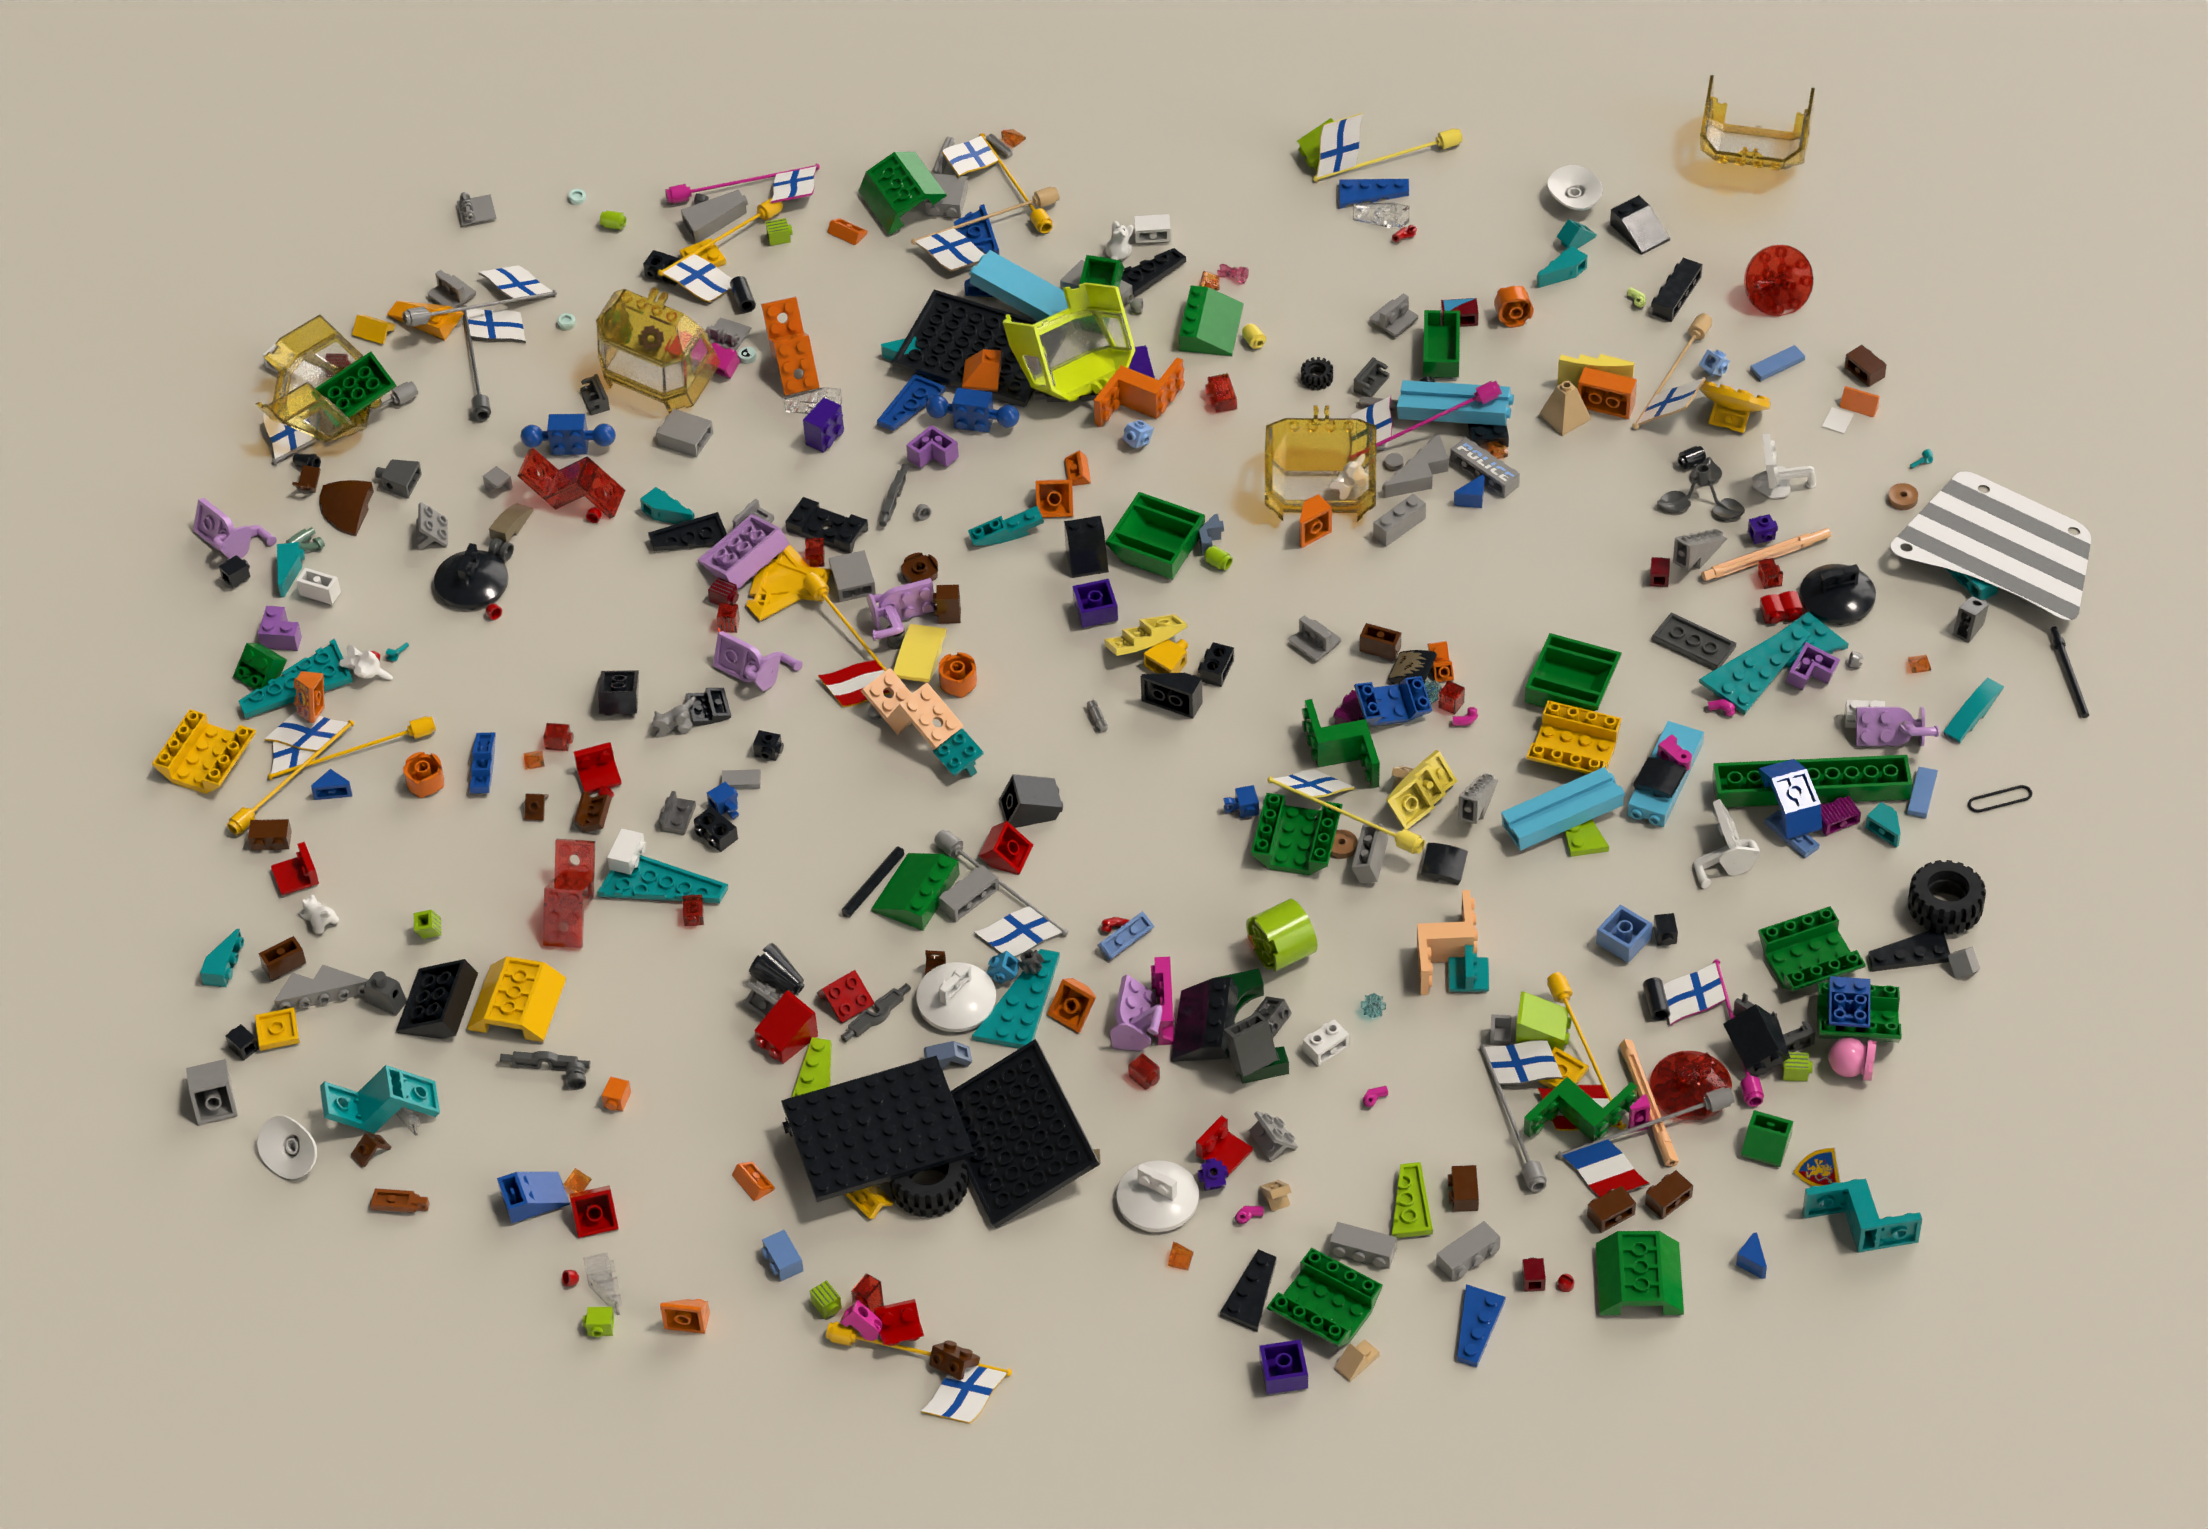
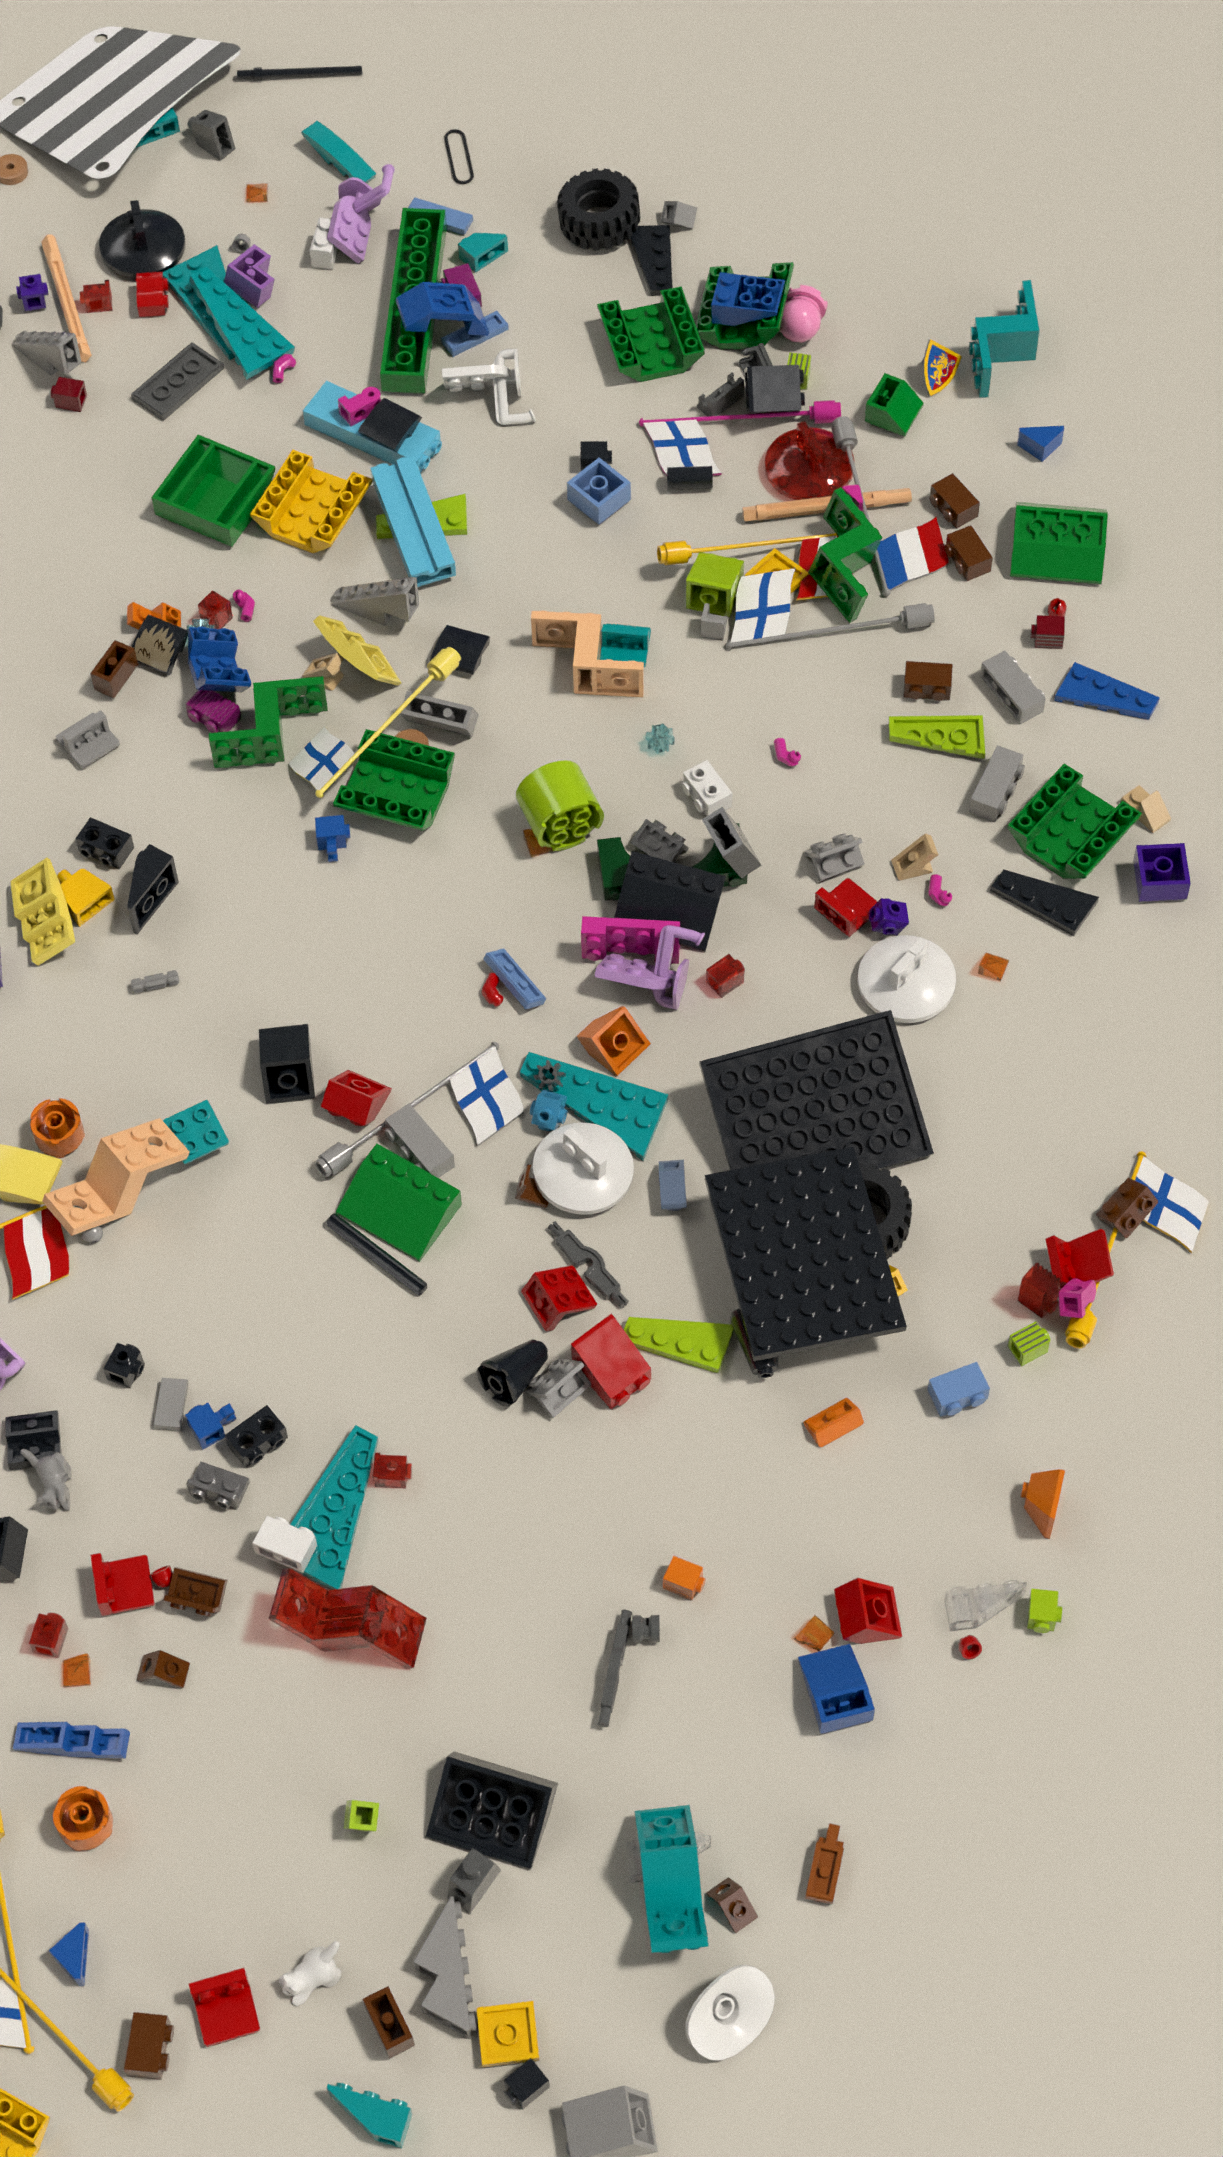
camera: 85 degrees left, 10 degrees up
yellow slope [467,956,566,1042] -> none

